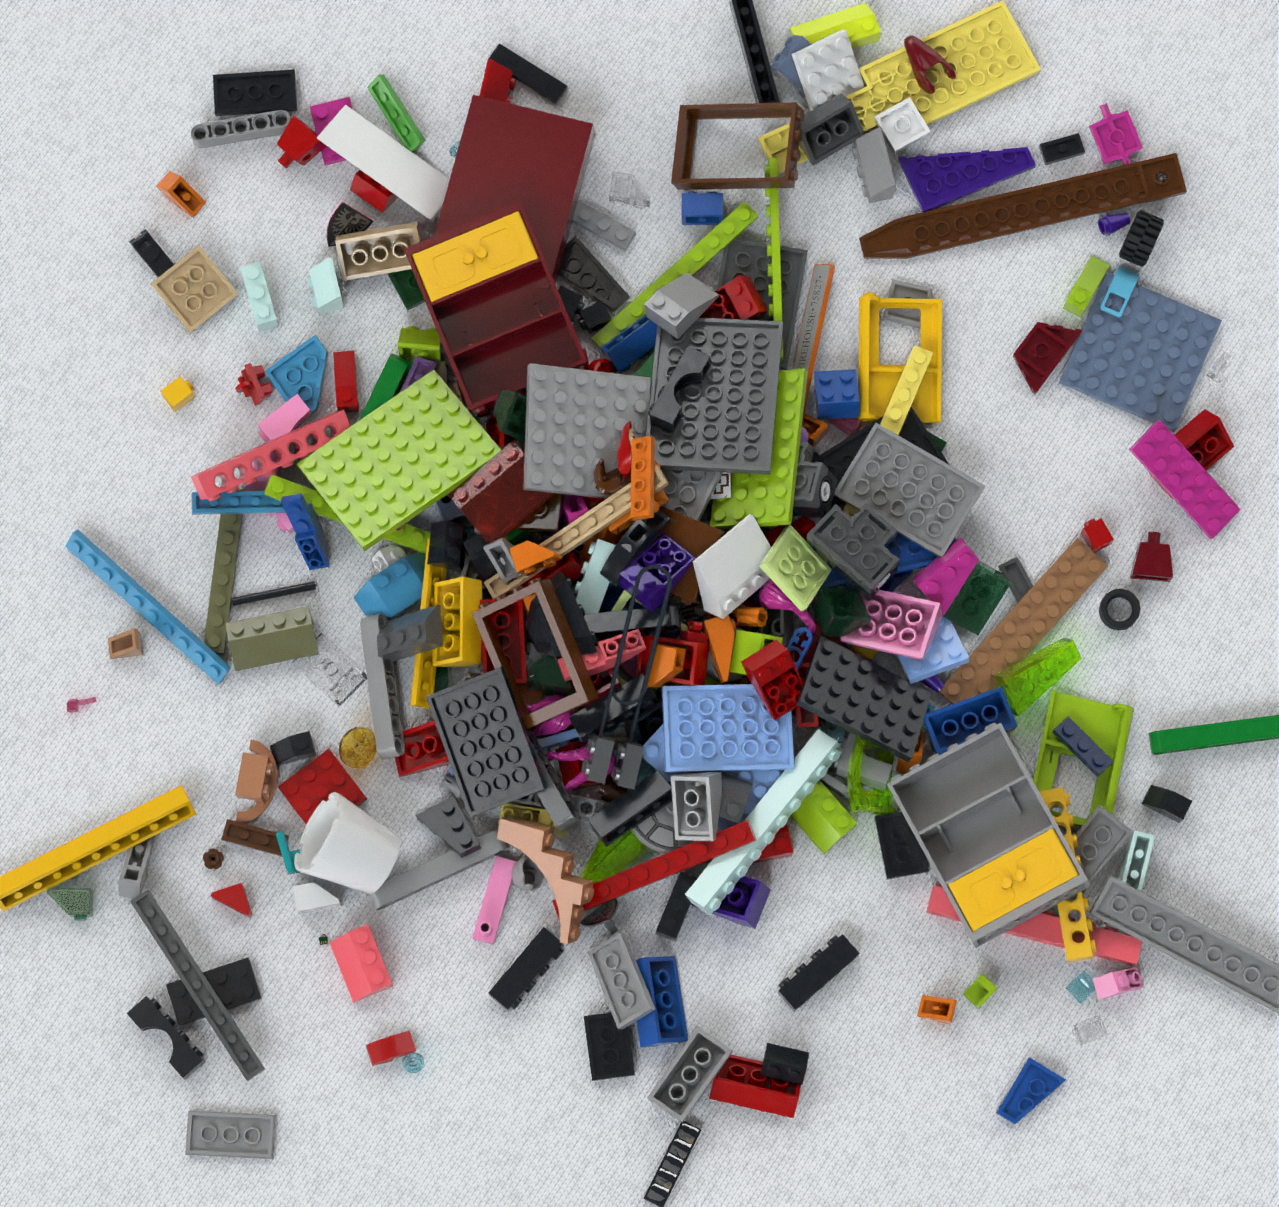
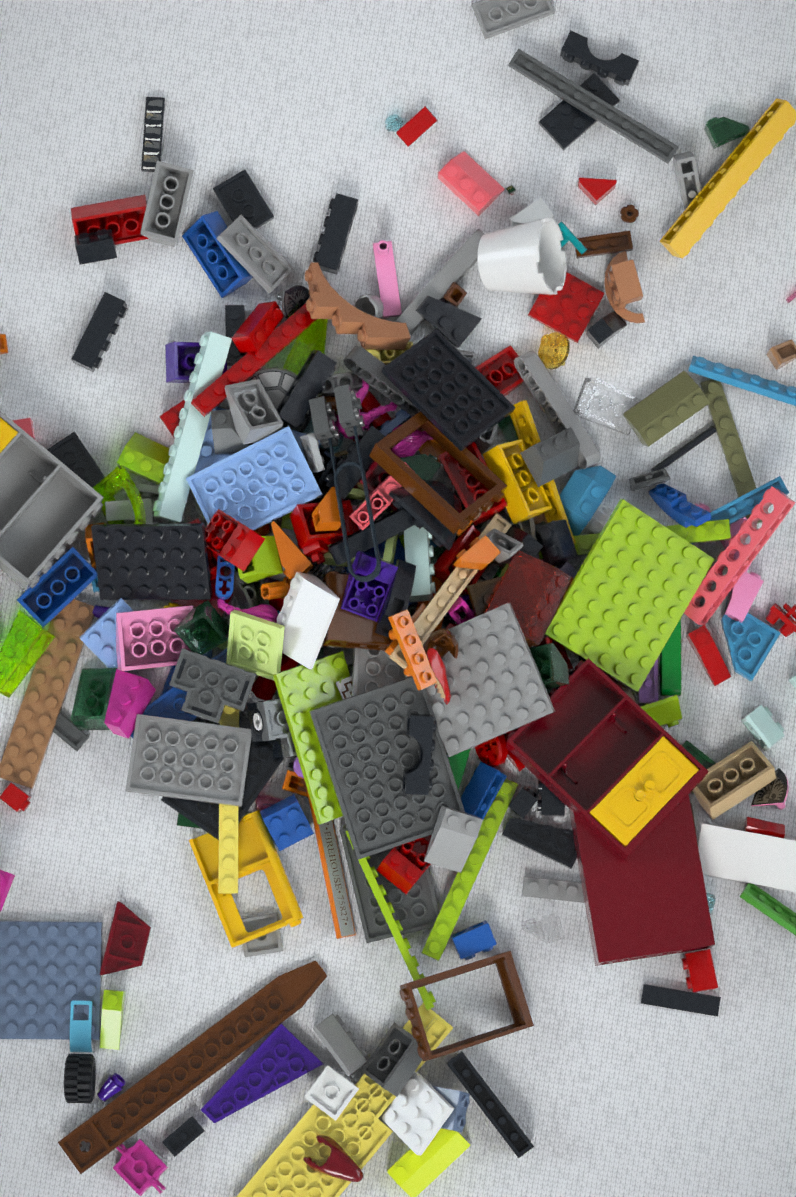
camera: 160 degrees right, 5 degrees up
none -> red brick [232,301,284,353]
none -> light grey plate [299,433,325,473]
none -> reddish brown slope [444,282,467,308]
none -> dark grey slope [629,469,670,491]

